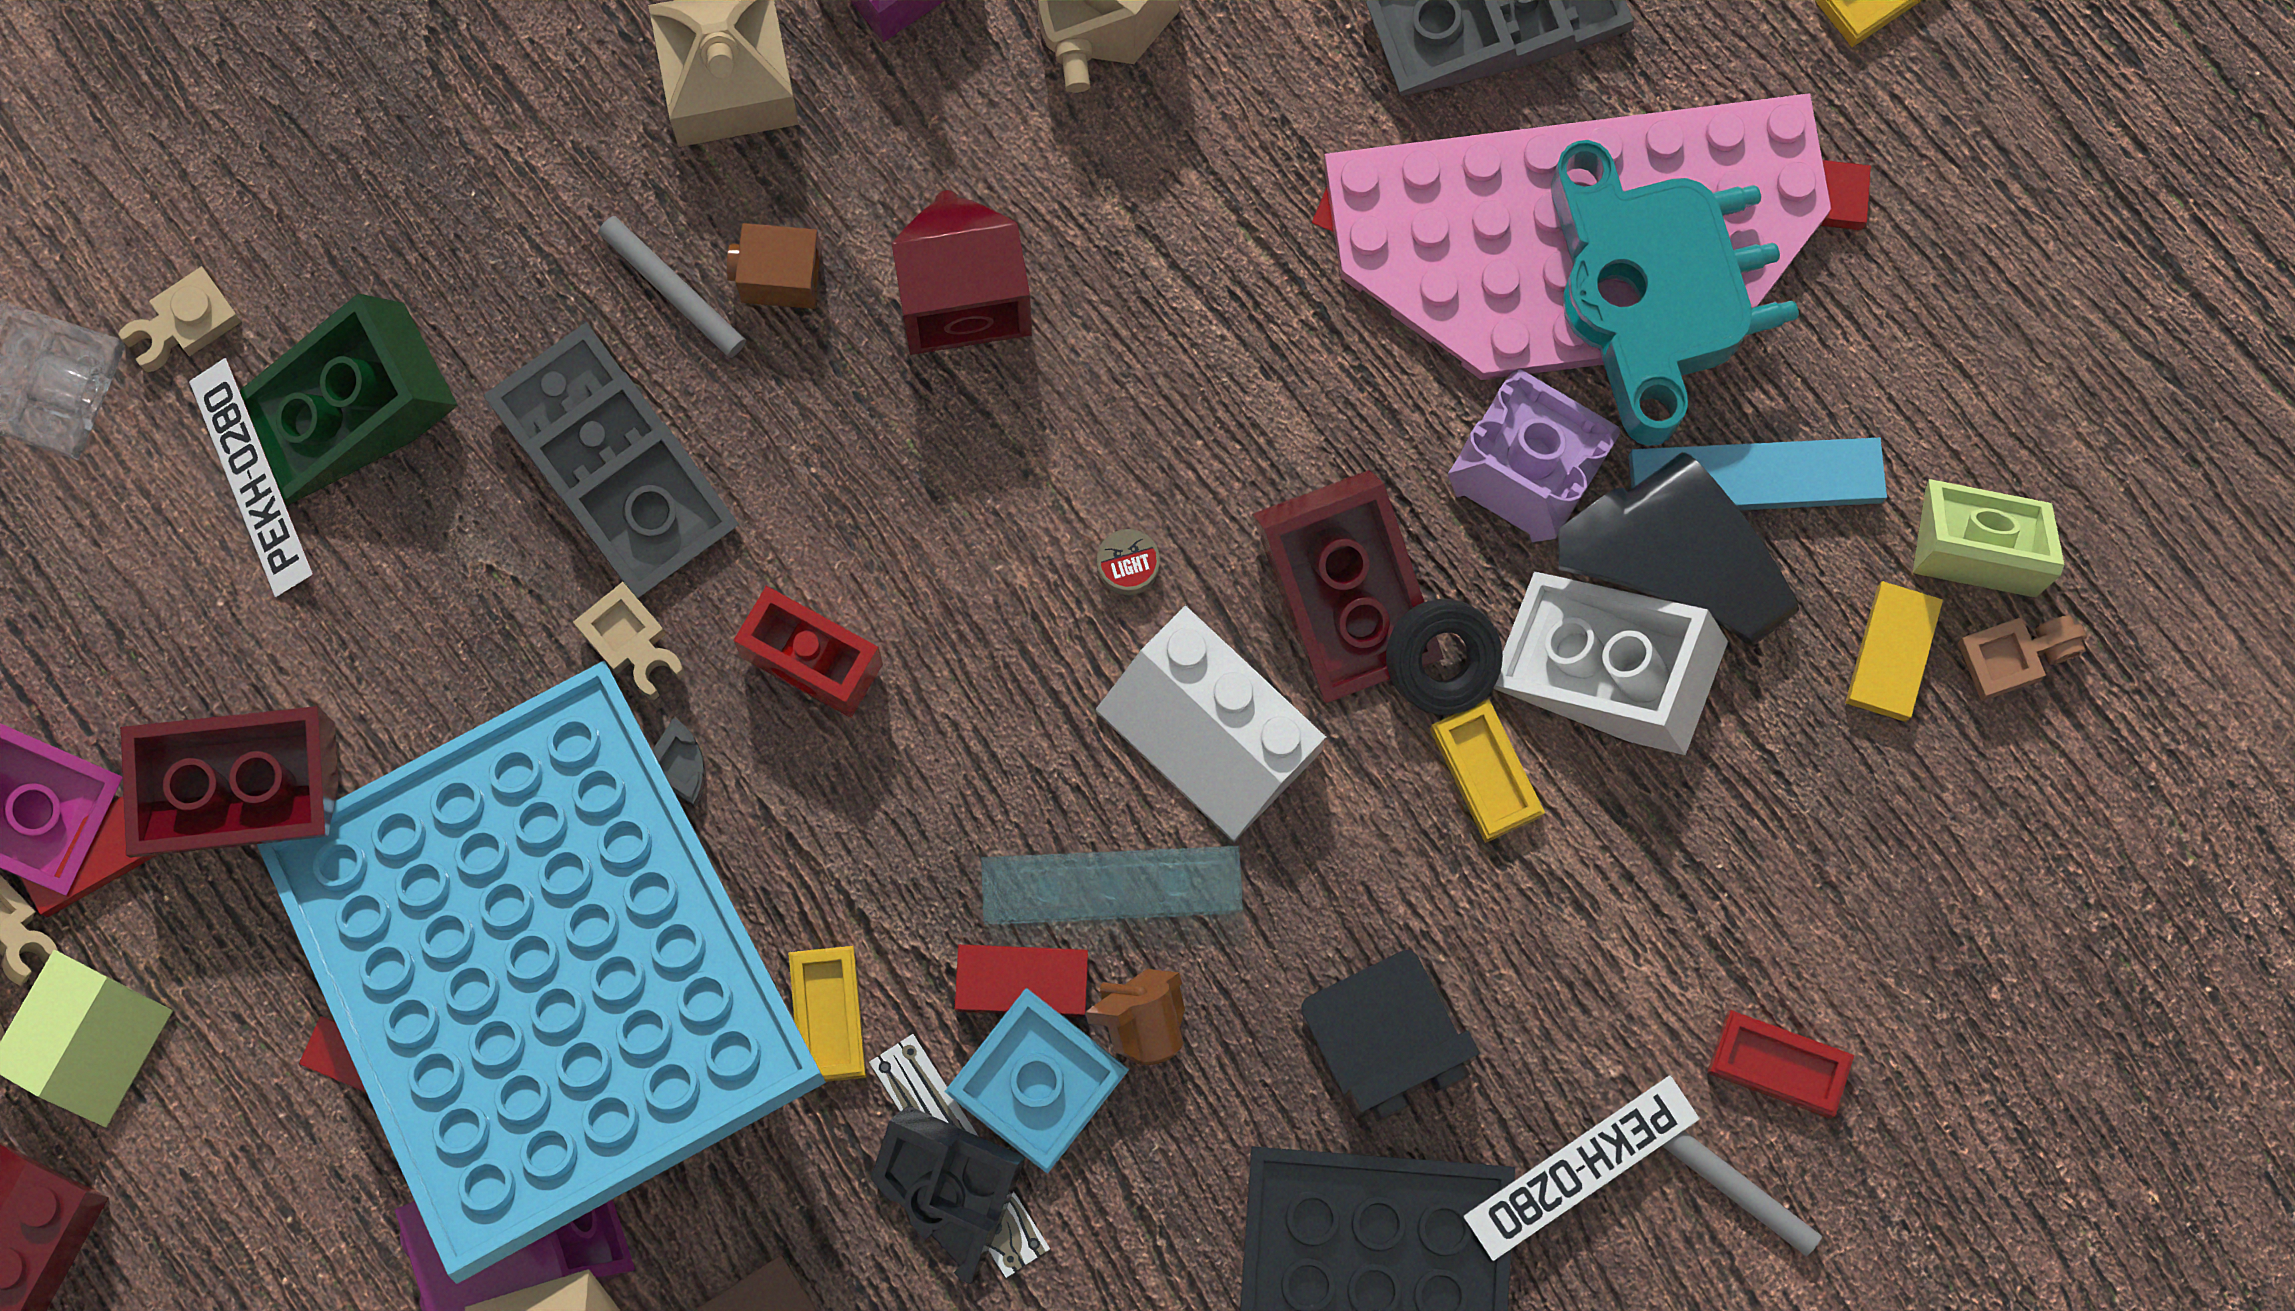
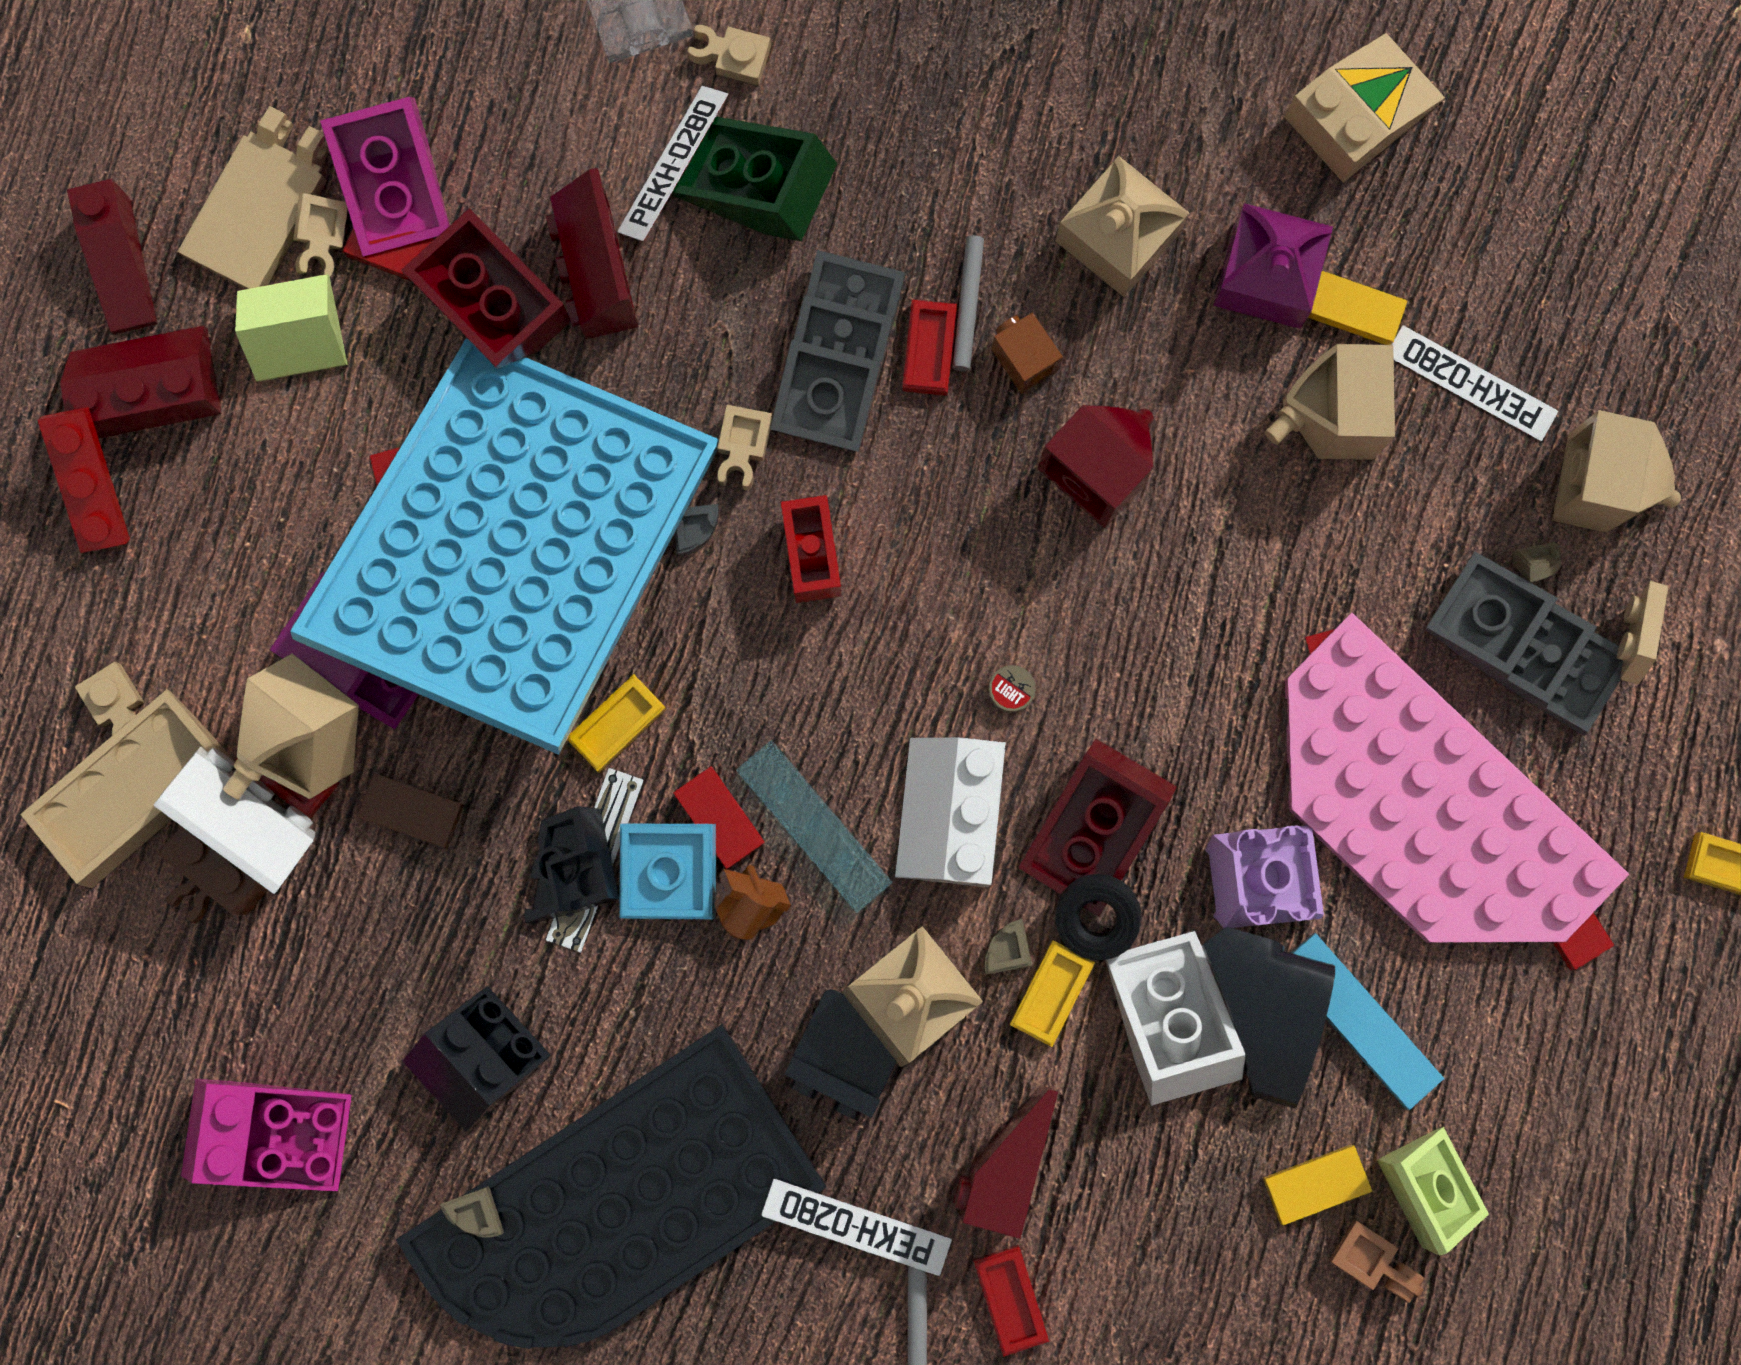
camera: 55 degrees right, 5 degrees up
teal piece [1551,140,1799,446] -> none
none -> dark red slope [546,168,639,339]
none -> tan piece [841,926,983,1067]
none -> red tile [902,299,957,396]
none -> dark red slope [952,1085,1058,1239]
none -> dark tan tile [984,919,1032,975]

